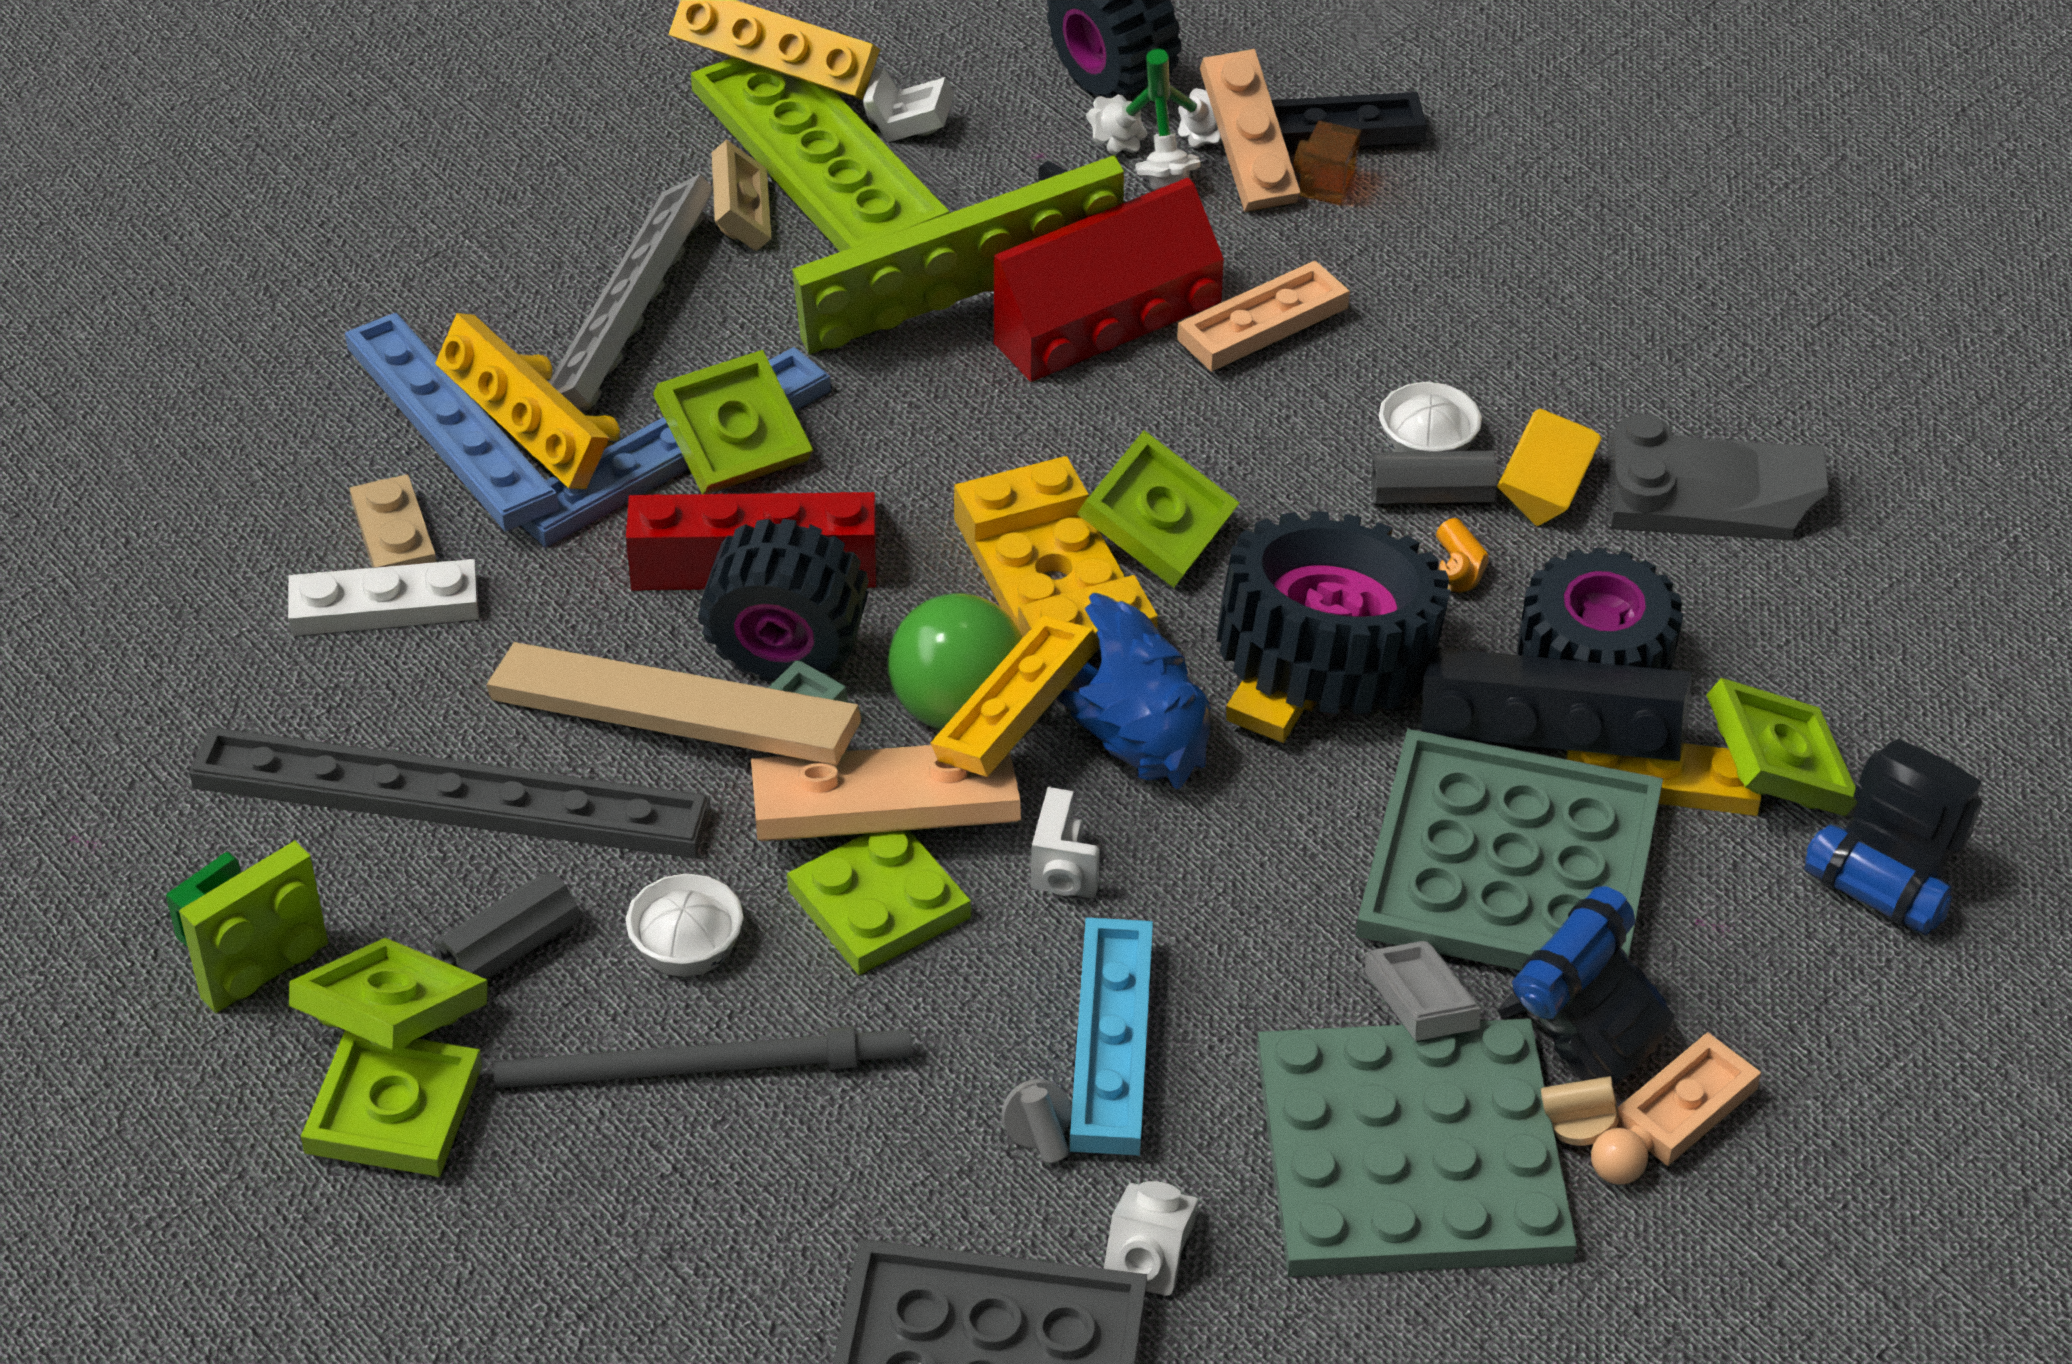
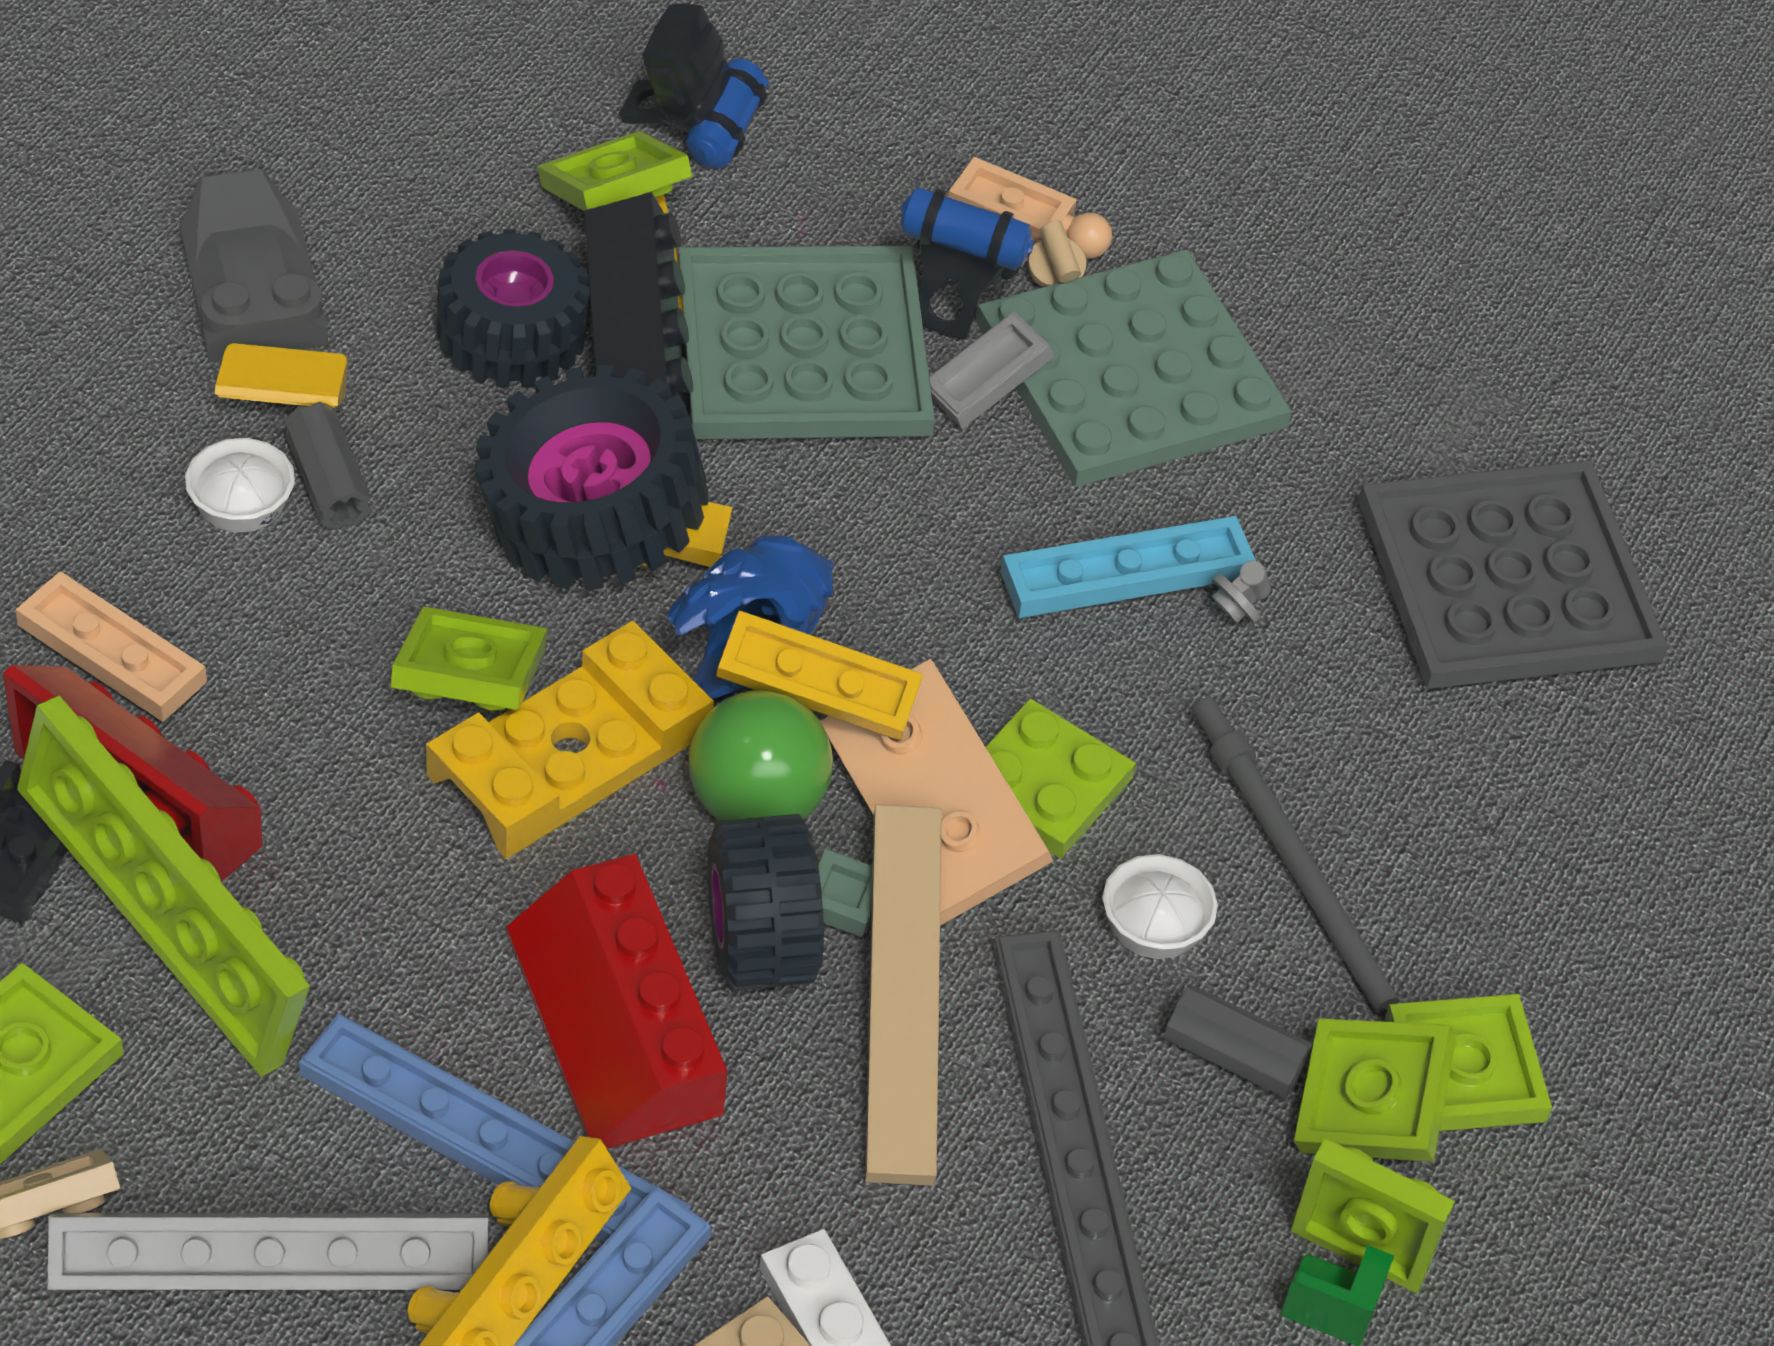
camera: 115 degrees left, 5 degrees up
lime plate [653,350,813,494] -> none
white bracket [1031,787,1100,898] -> none
white bracket [1103,1181,1199,1295] -> none
light orange arm [1436,518,1489,593] -> none

